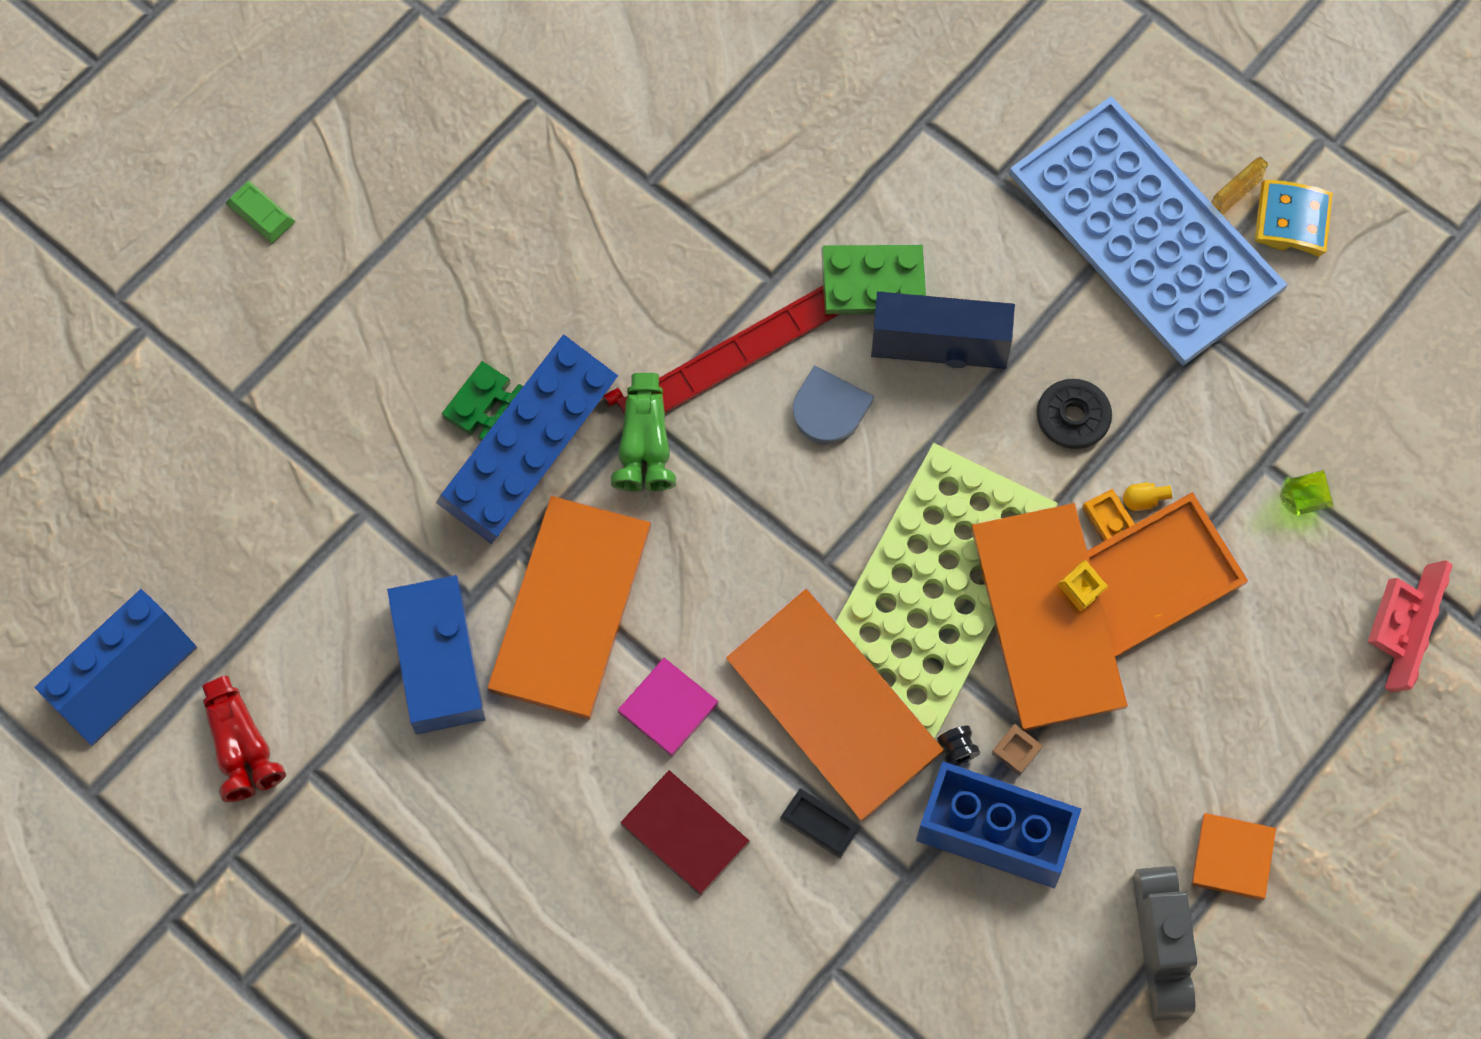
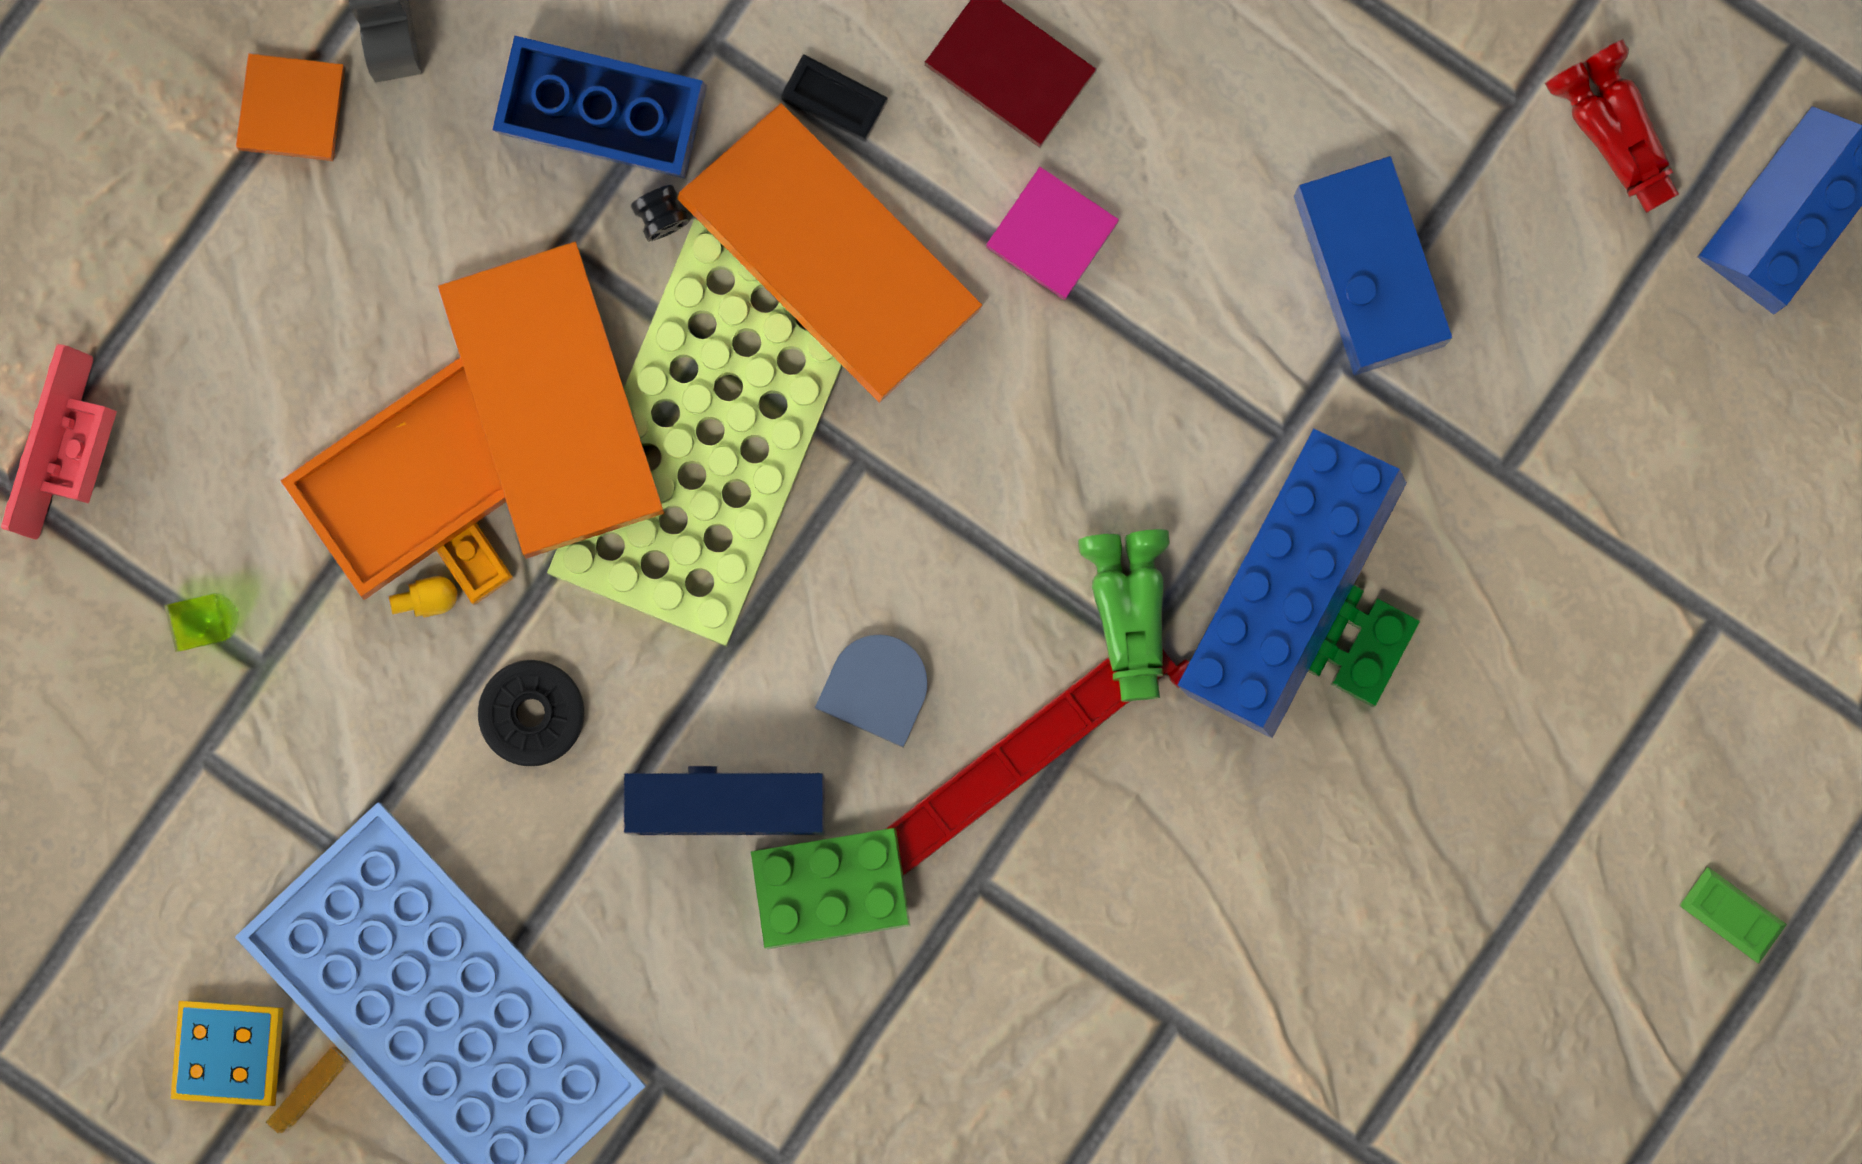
camera: 170 degrees right, 15 degrees up
orange tile [487,496,651,720] -> none
medium nougat plate [992,724,1043,776] -> none
yellow tile [1057,560,1108,611] -> none

